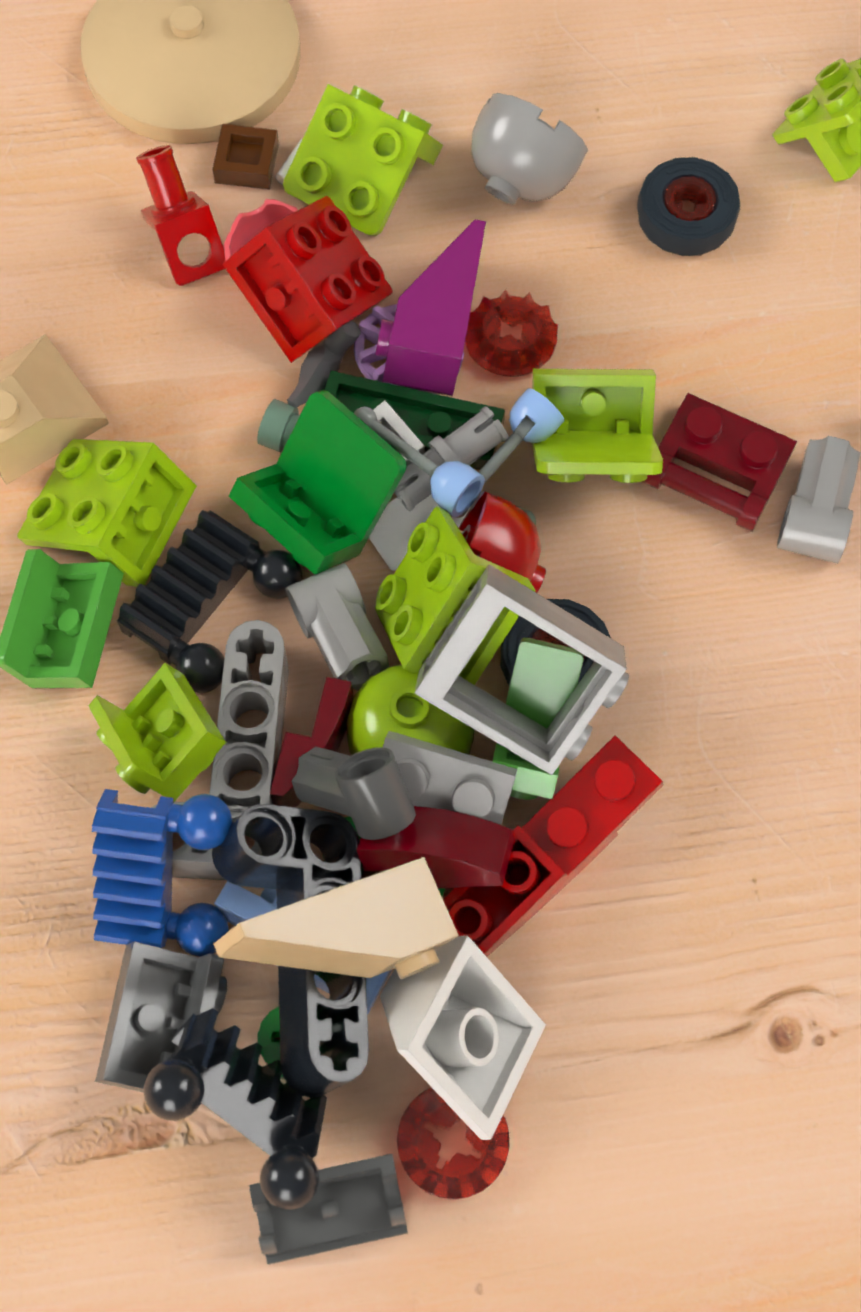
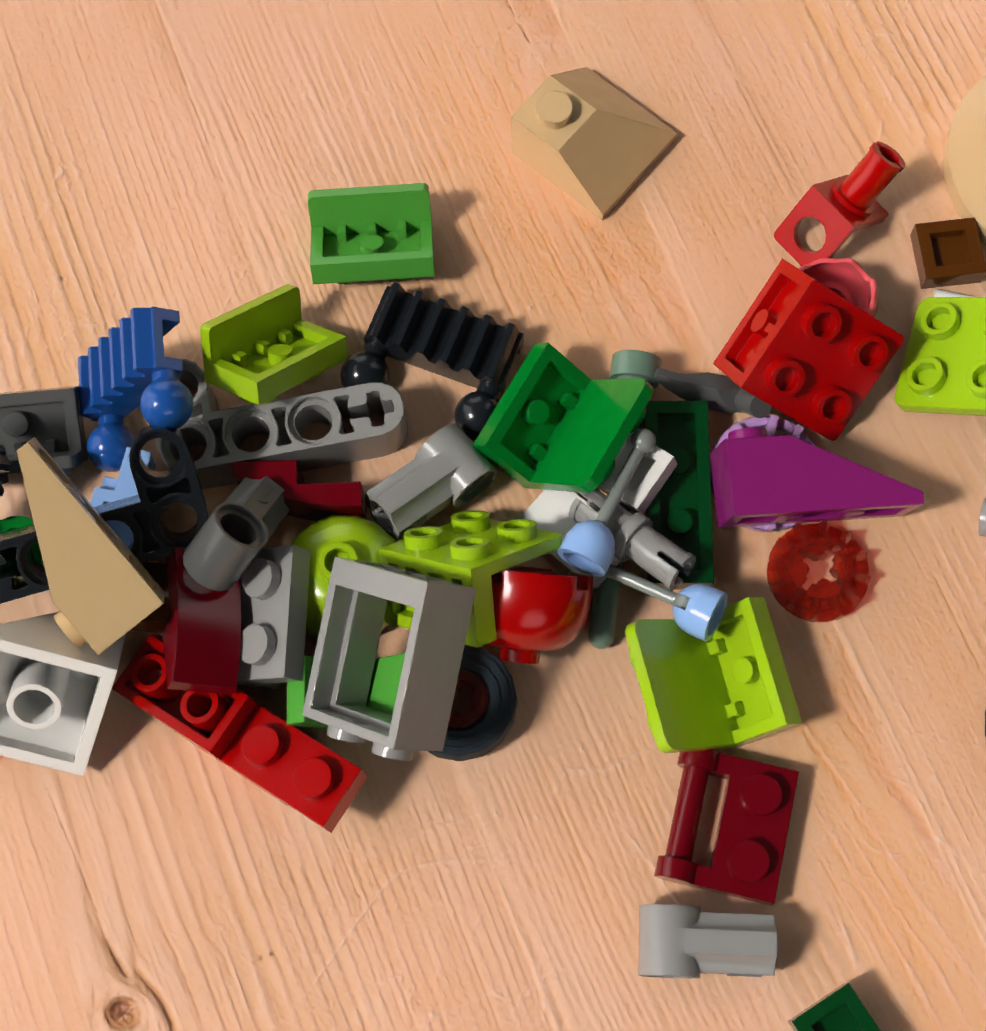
camera: 80 degrees right, 5 degrees up
lime bracket [17,439,197,587] -> none

